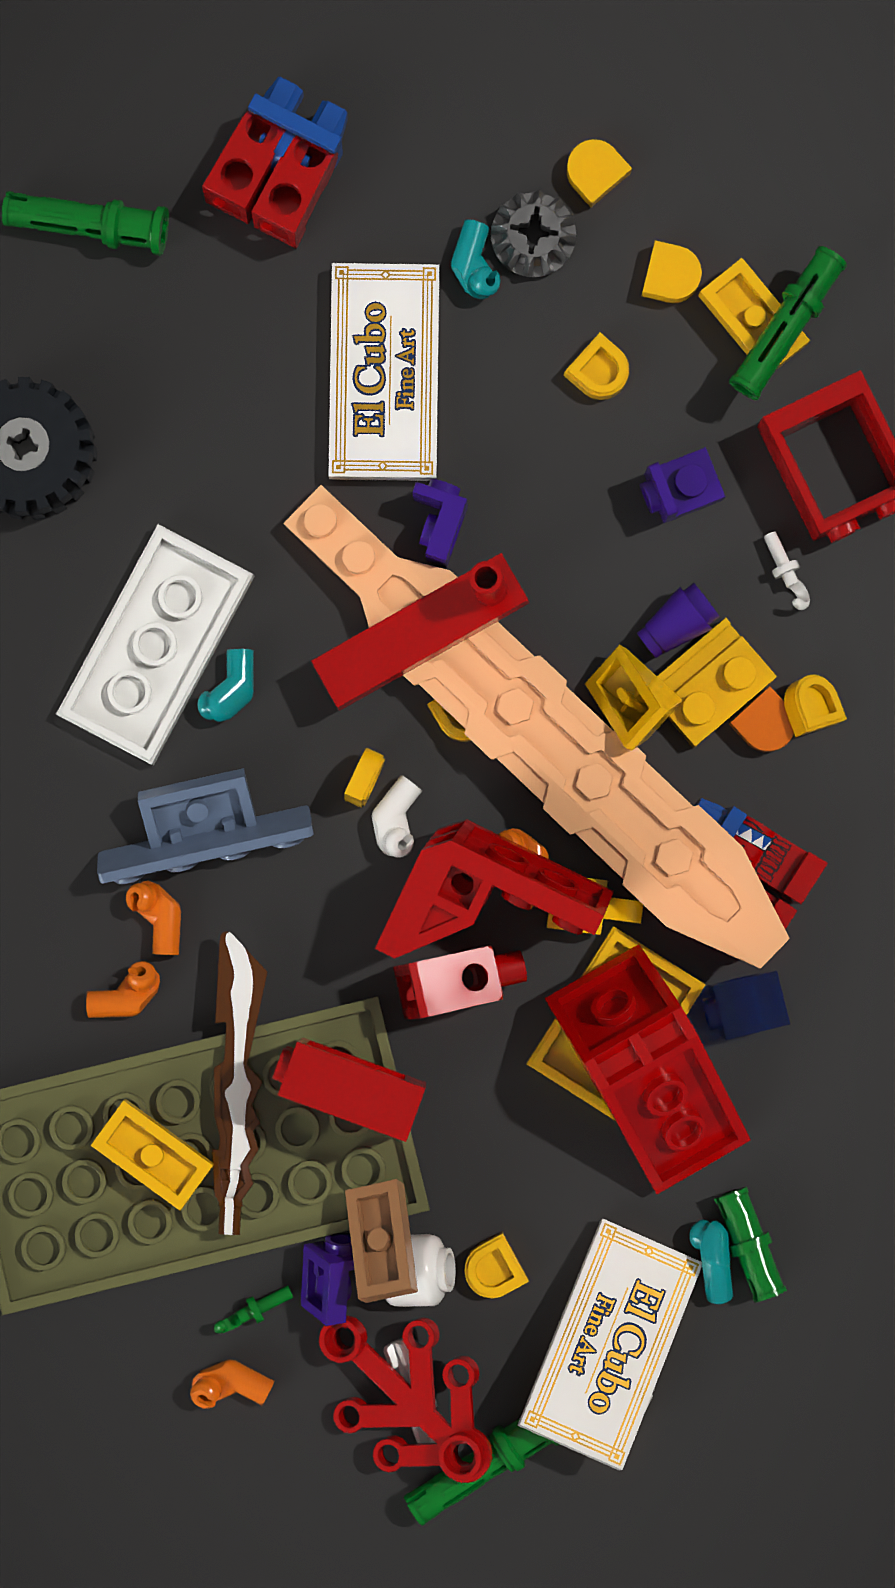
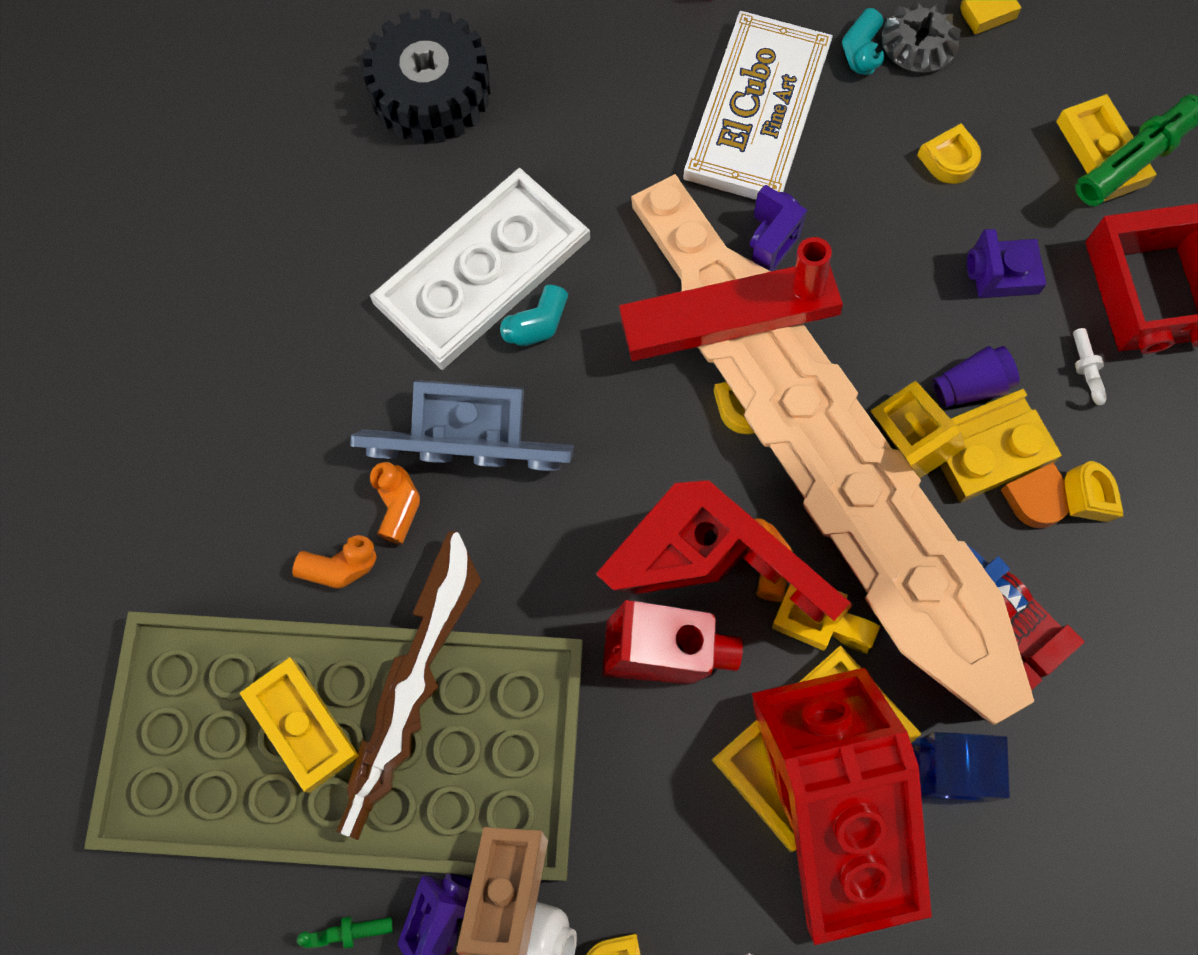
camera: 20 degrees right, 15 degrees down
red window [272,1037,426,1142] -> none
yellow tile [344,748,385,808] -> none
white arm [372,775,422,858] -> none
yellow tile [641,240,702,303] -> none

